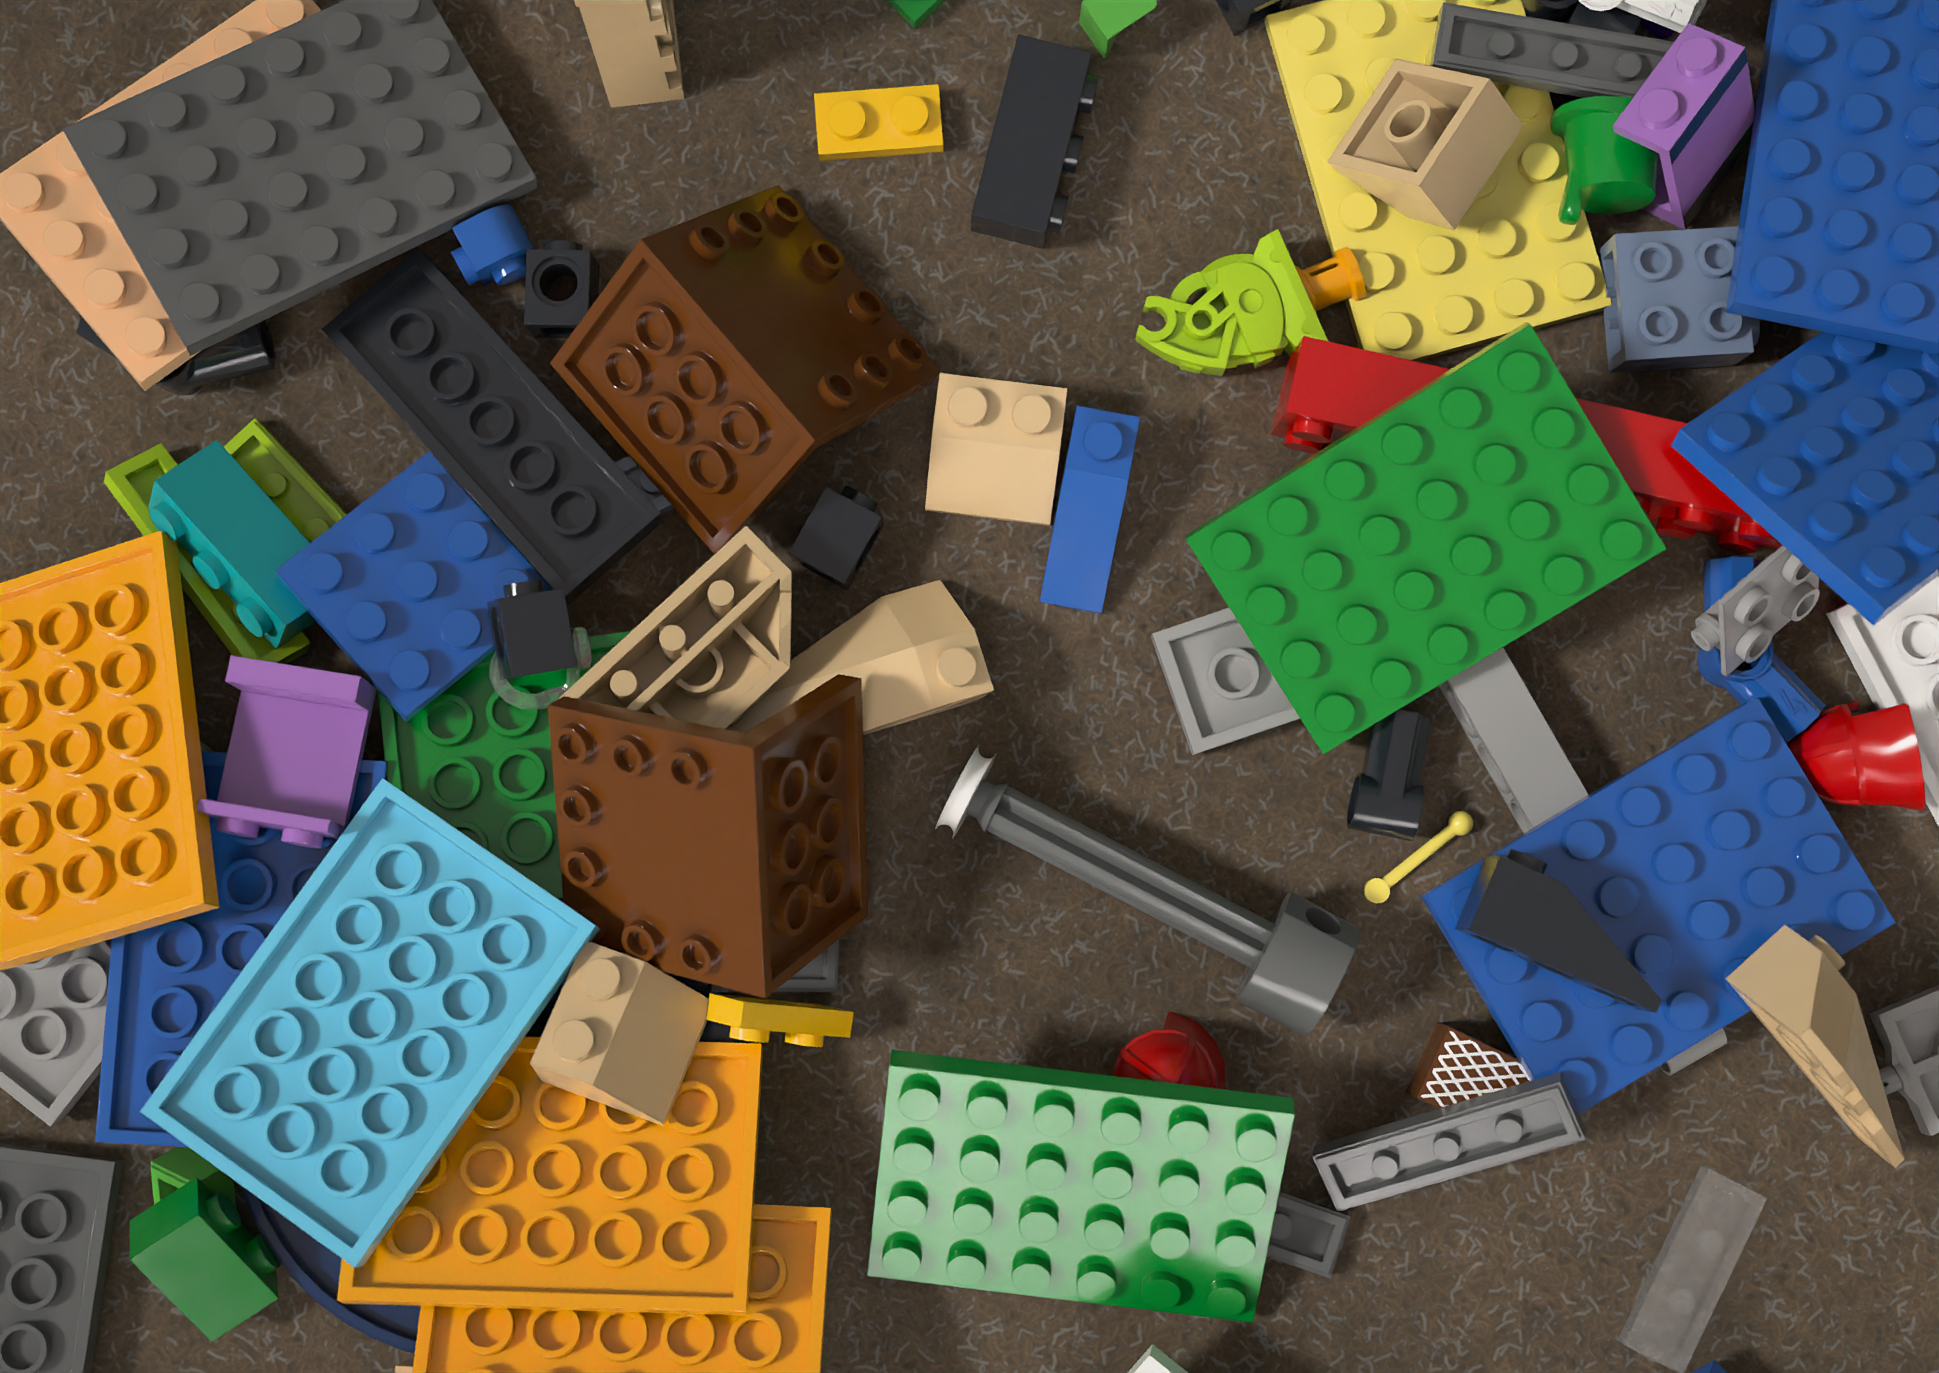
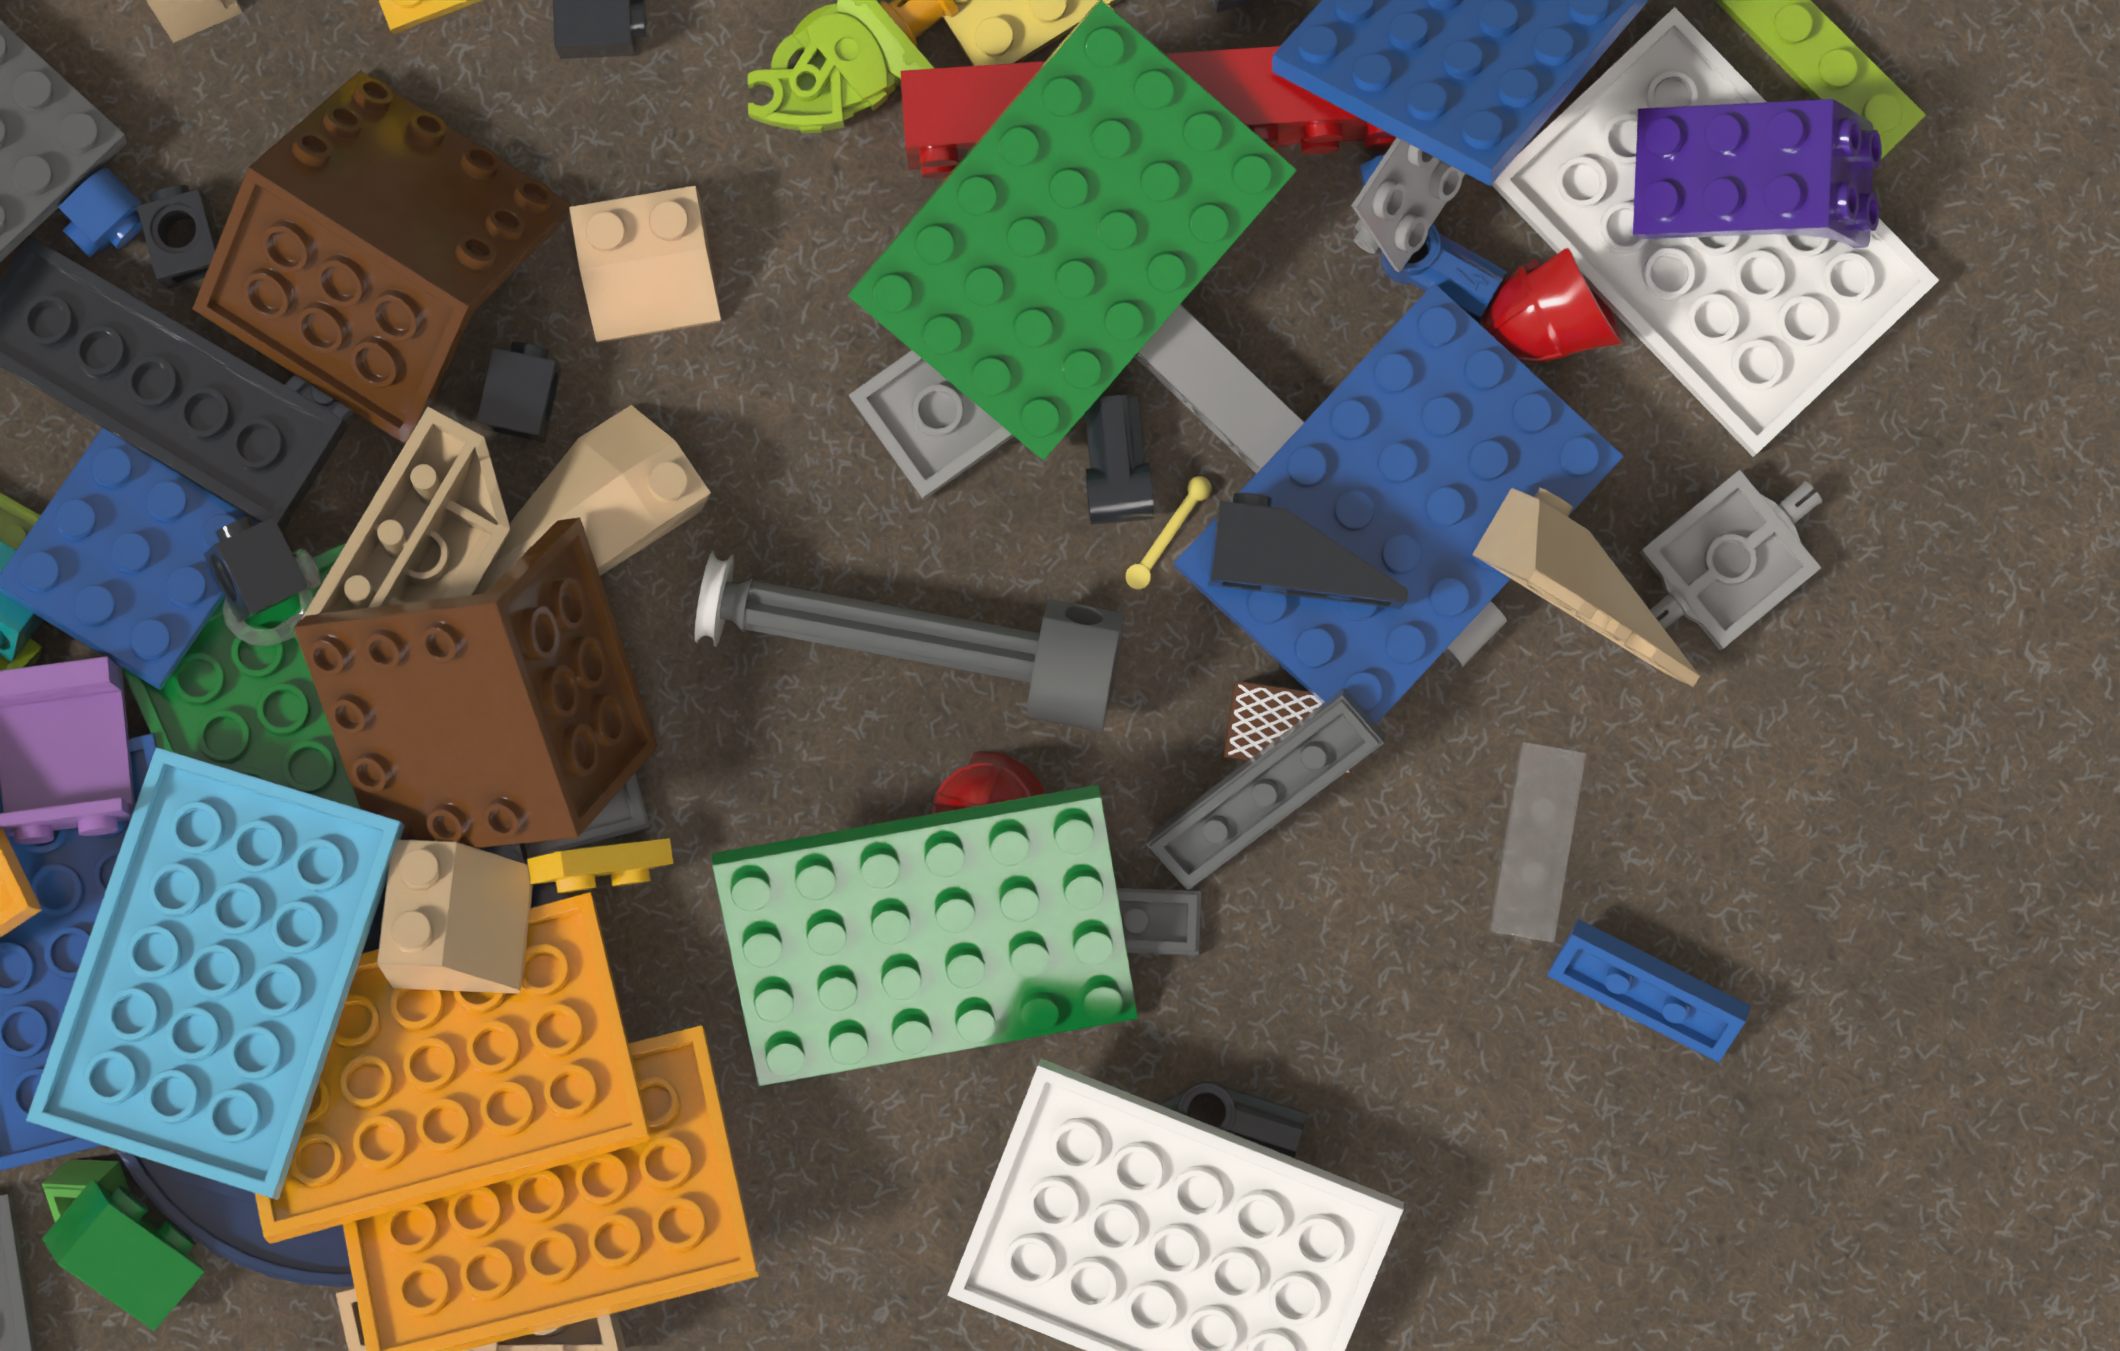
camera: 20 degrees left, 0 degrees up
blue slope [1039,406,1140,614] -> none

